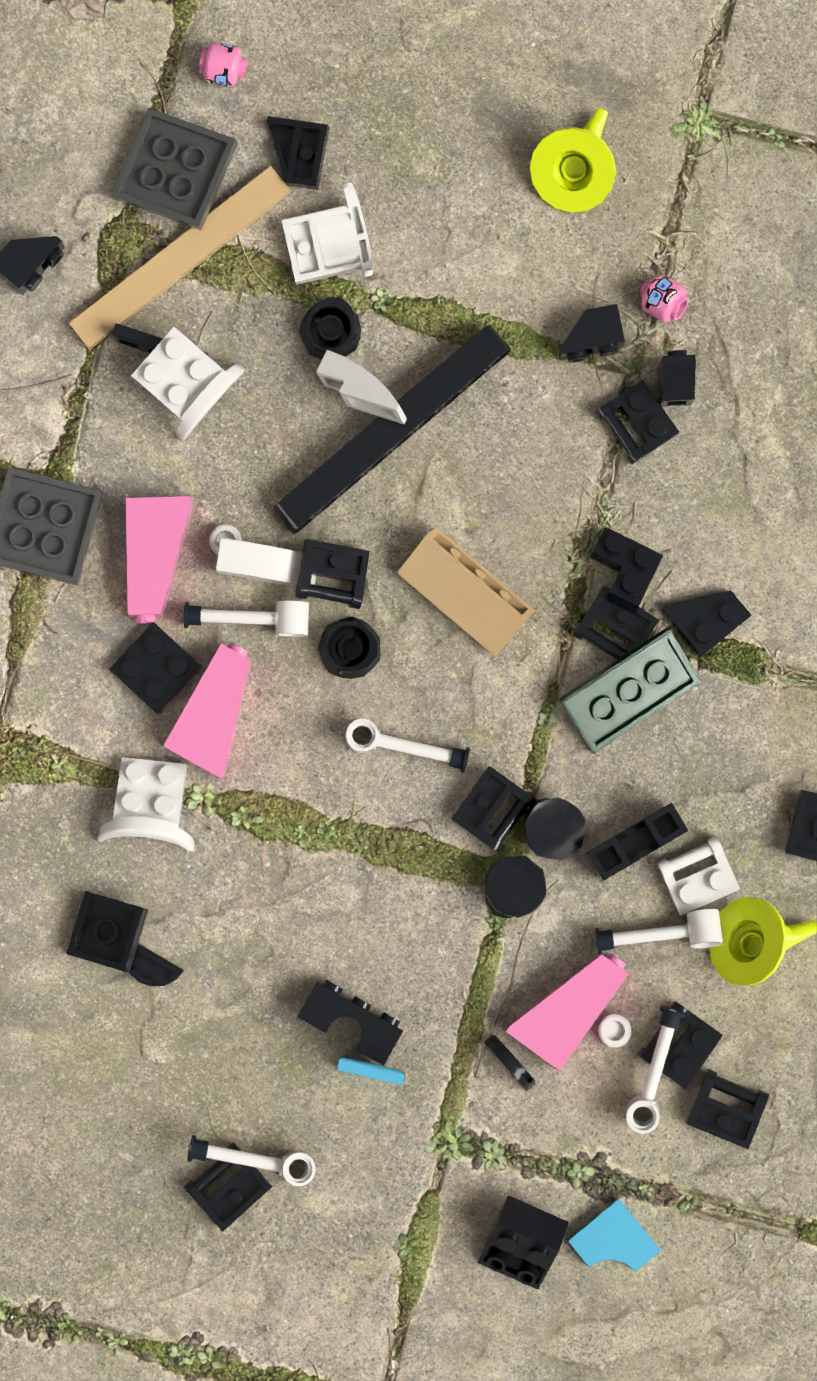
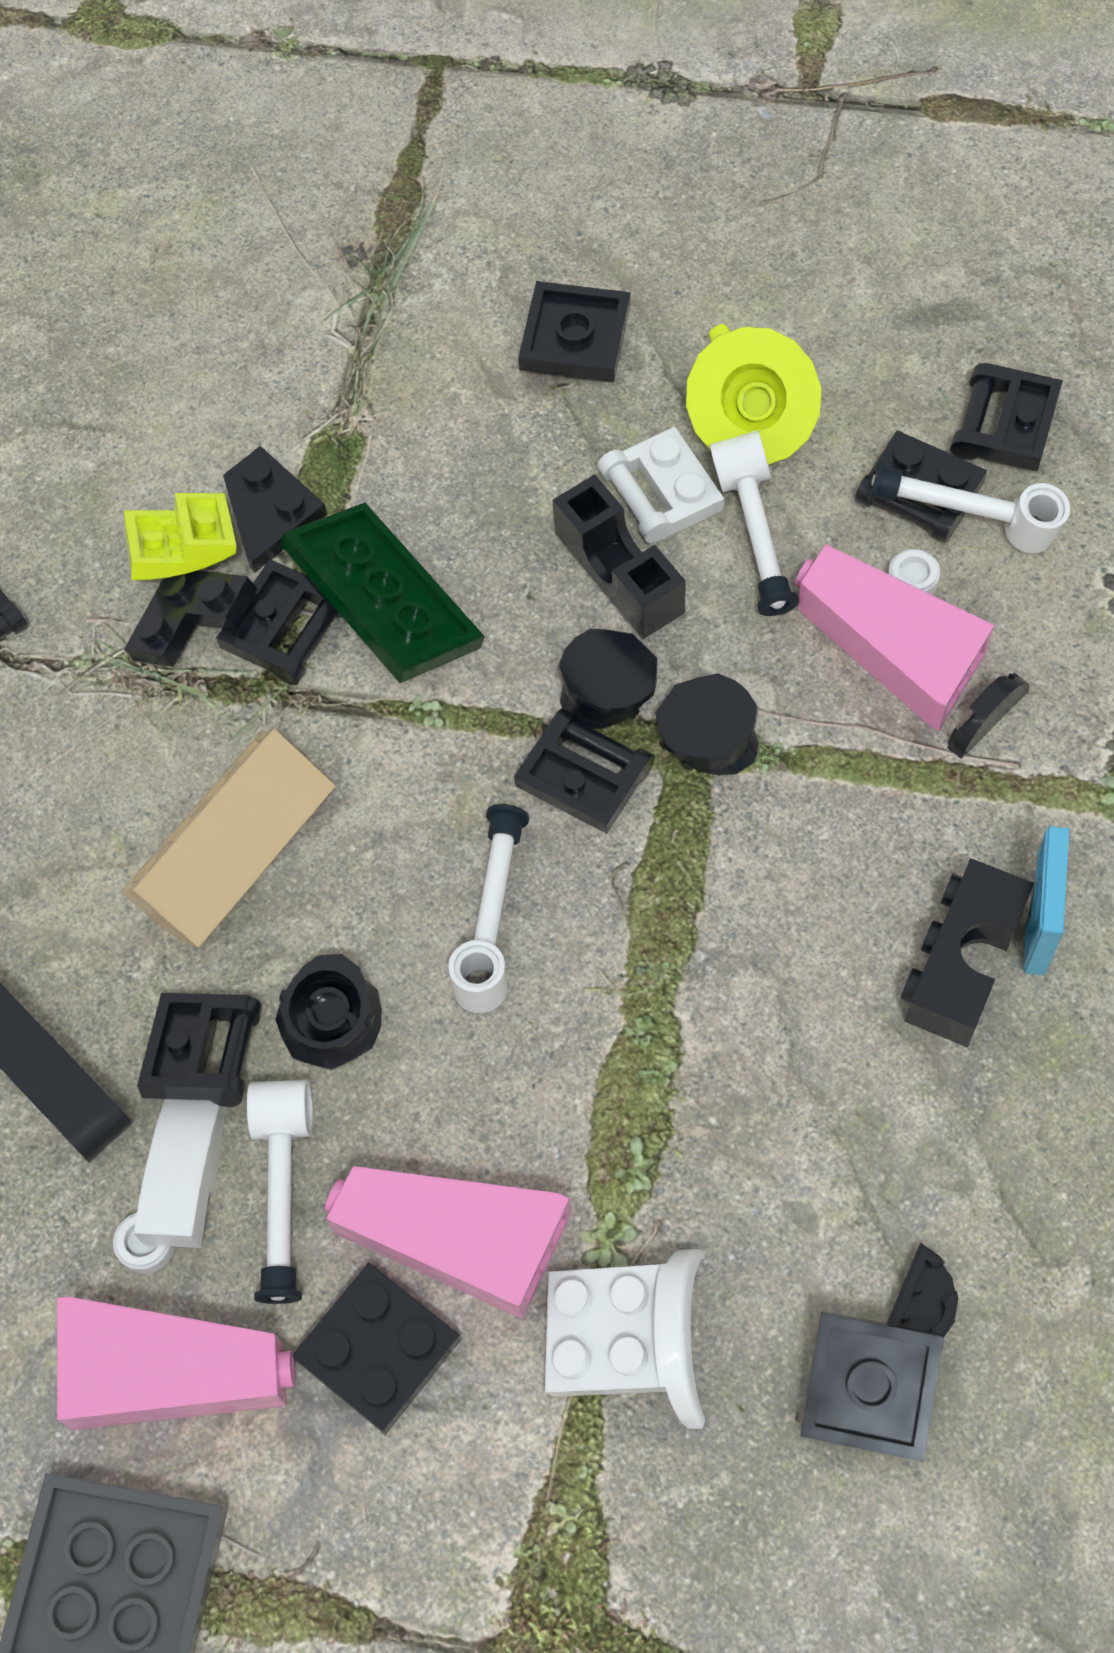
camera: 85 degrees left, 20 degrees down
none -> neon yellow slope [124,493,236,581]

